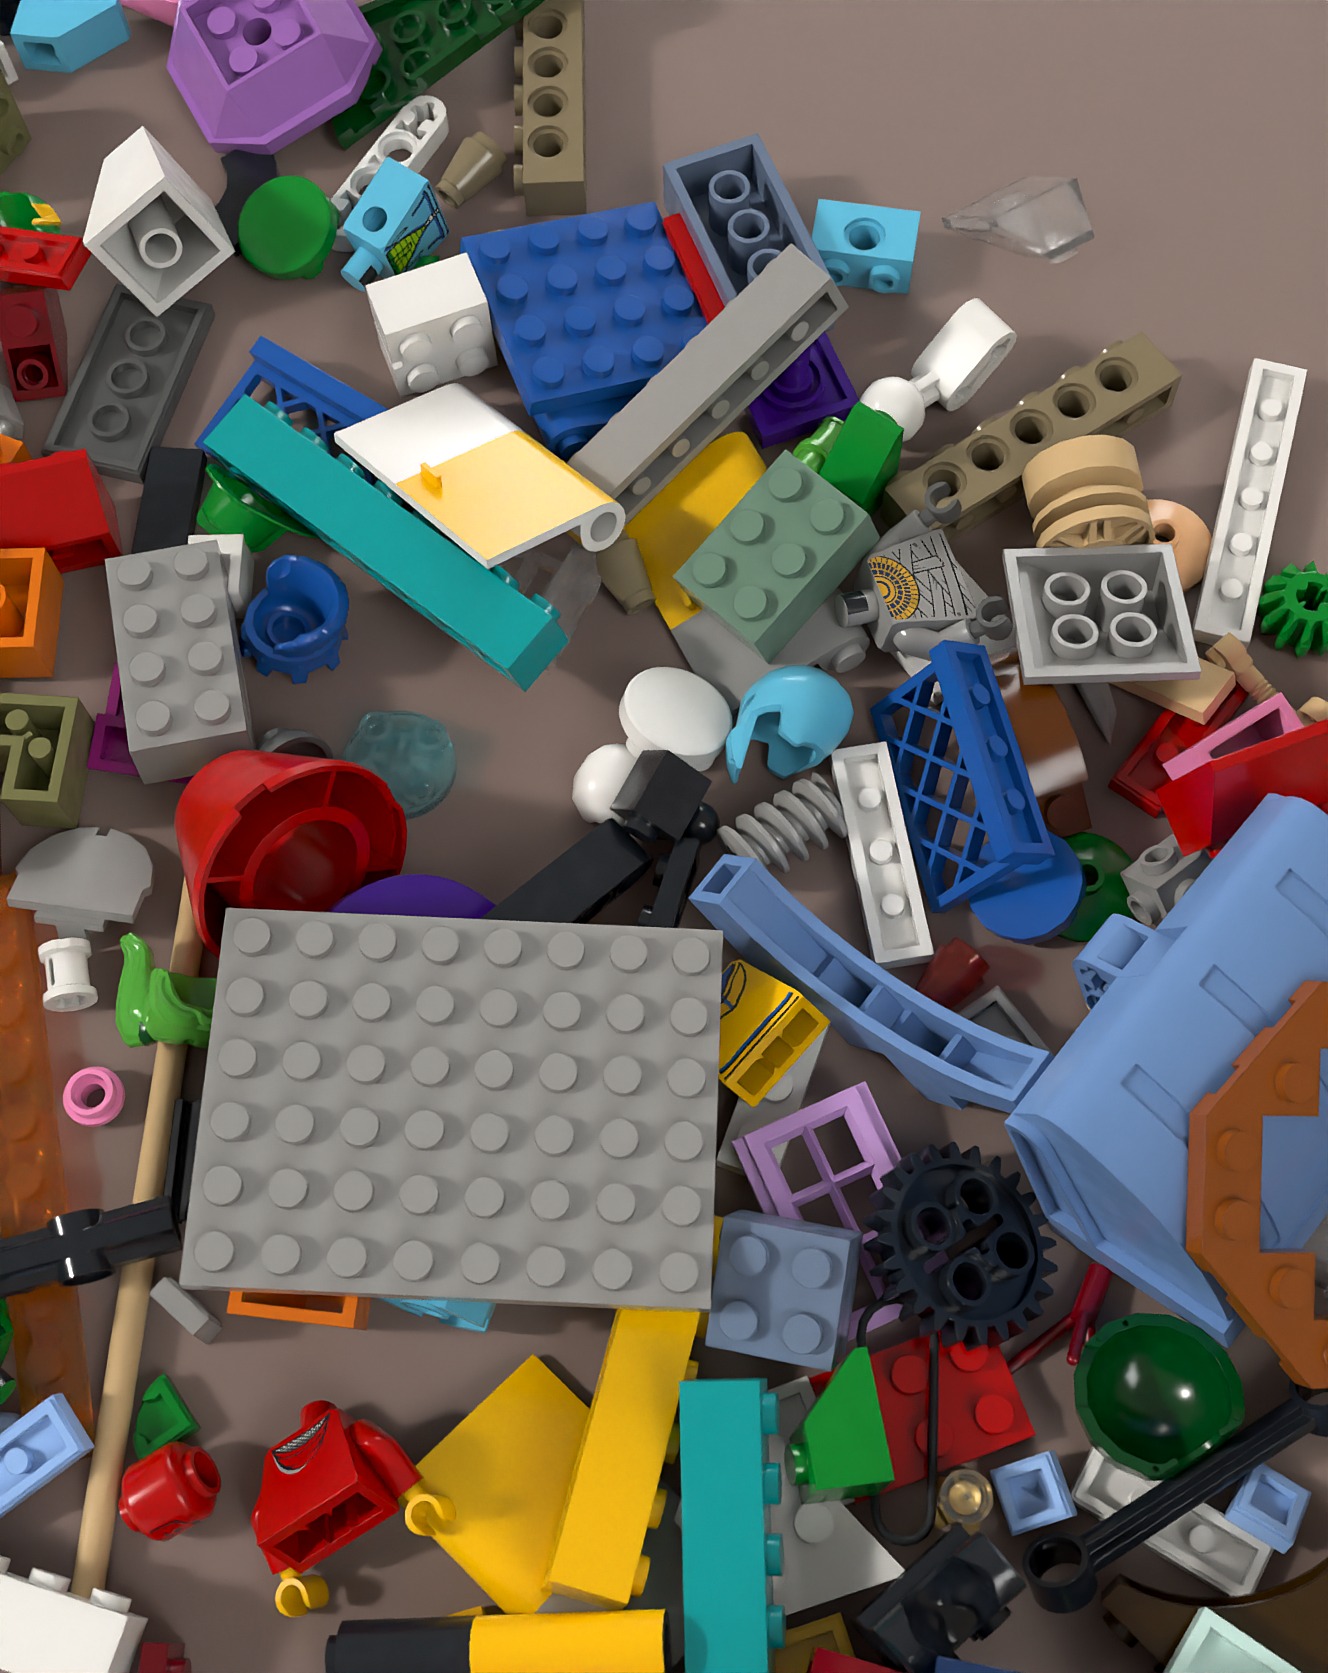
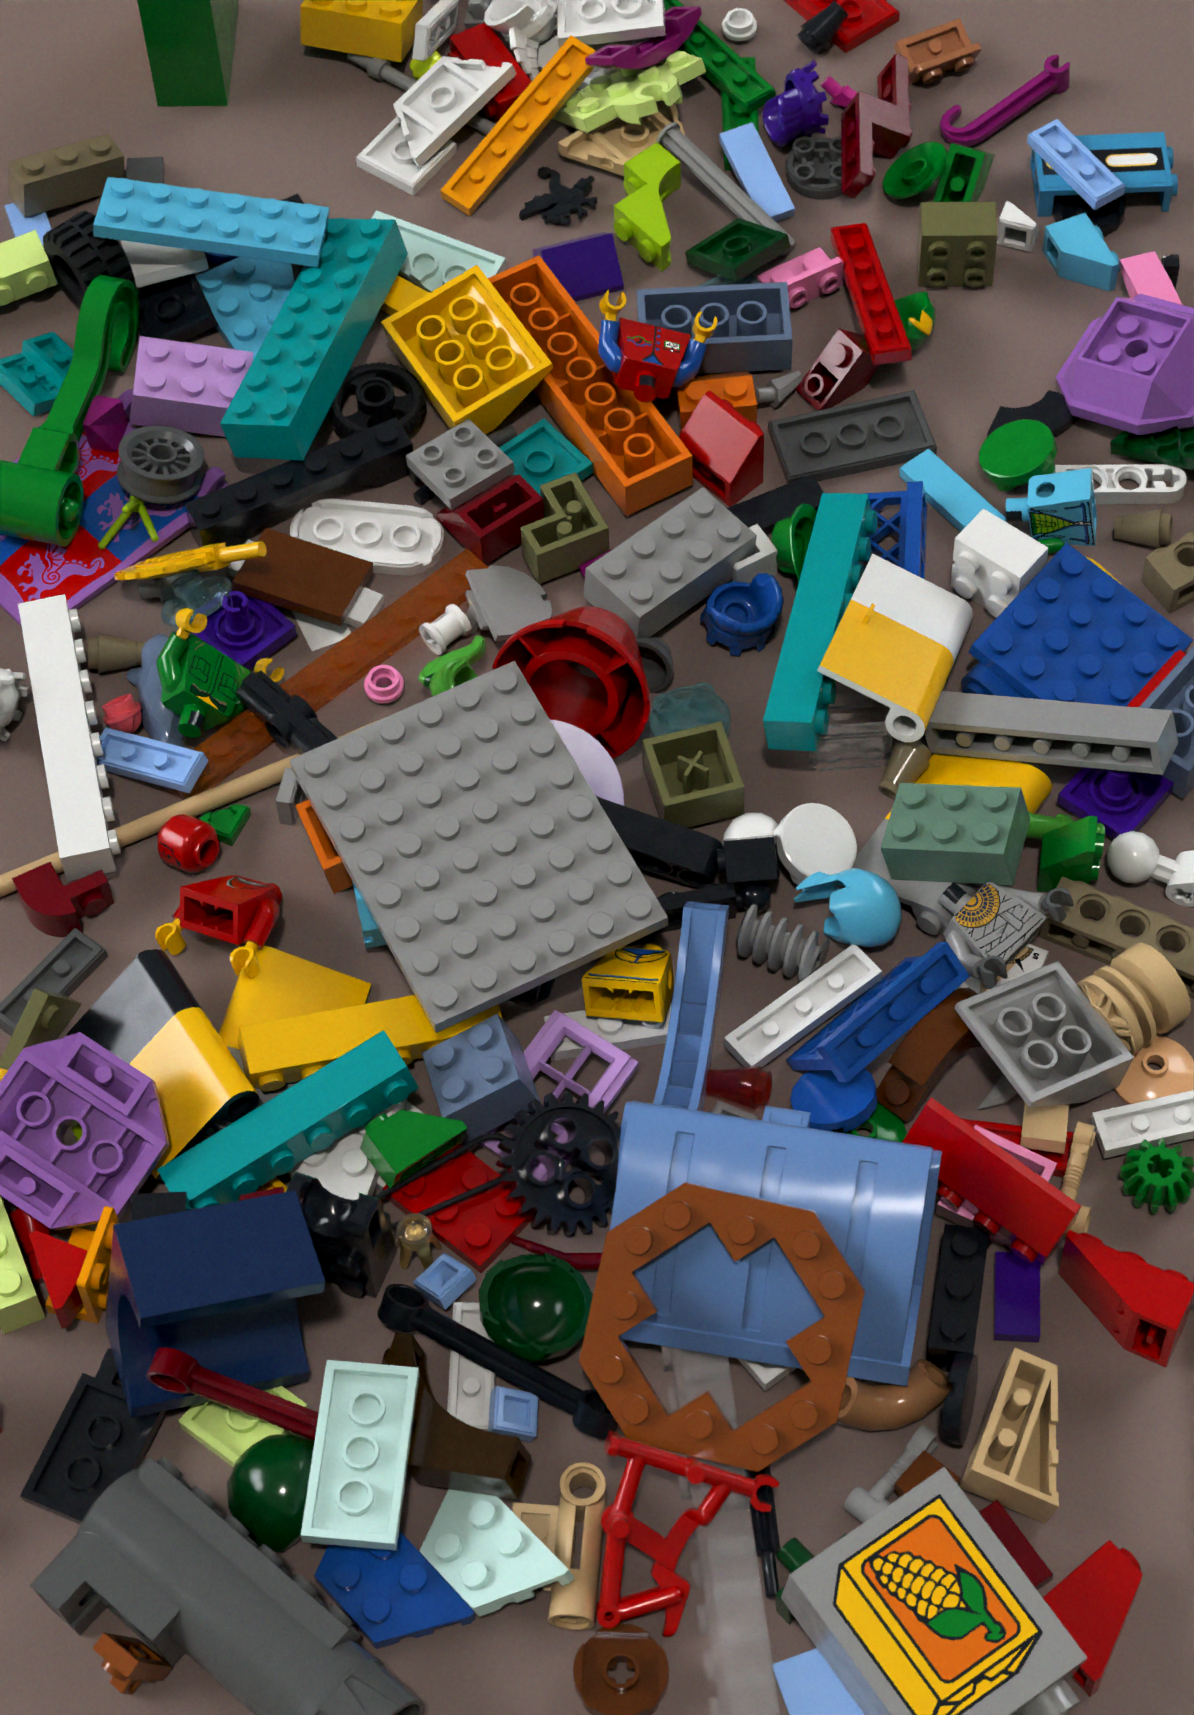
camera: 60 degrees right, 10 degrees down
white slope [83,126,235,317] -> none
none -> olive brick [642,721,744,828]
none -> medium azure tile [899,448,1006,532]

